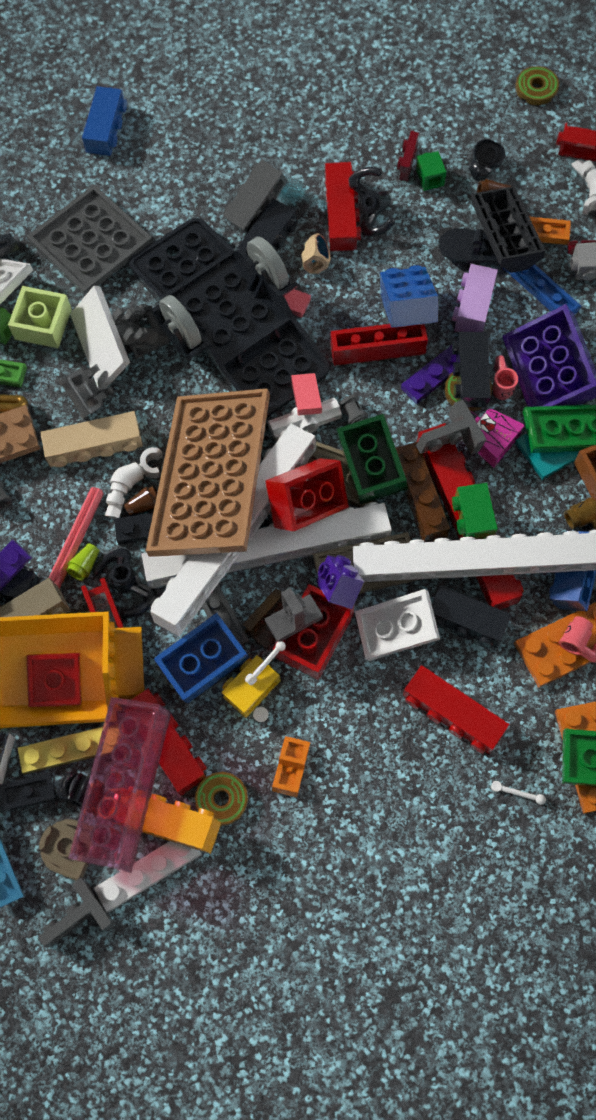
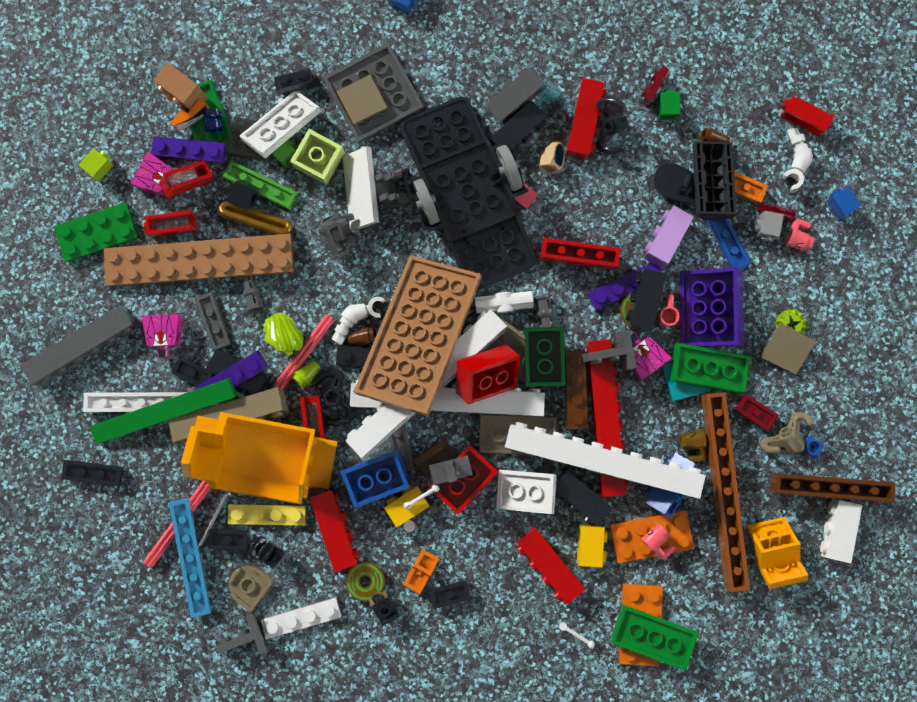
camera: 15 degrees right, 15 degrees up
red tile [27,652,82,707] -> none
tan brick [40,411,143,467] -> none
clear pink brick [68,697,171,873] -> none
light orange brick [106,786,221,854] -> none
coral tile [292,373,322,416] -> none
dark purple brick [316,555,364,609] -> none
blue brick [380,265,438,328] -> none
green brick [452,483,497,540] -> none
black hair [468,139,506,181] -> none
pearl gold tile [515,66,559,105] -> none
none -> lime hair [263,313,304,357]
none -> dark tan tile [336,75,388,126]
none -> black brick [369,589,400,626]
none -> black plate [429,579,471,609]
none -> yellow brick [577,525,607,567]

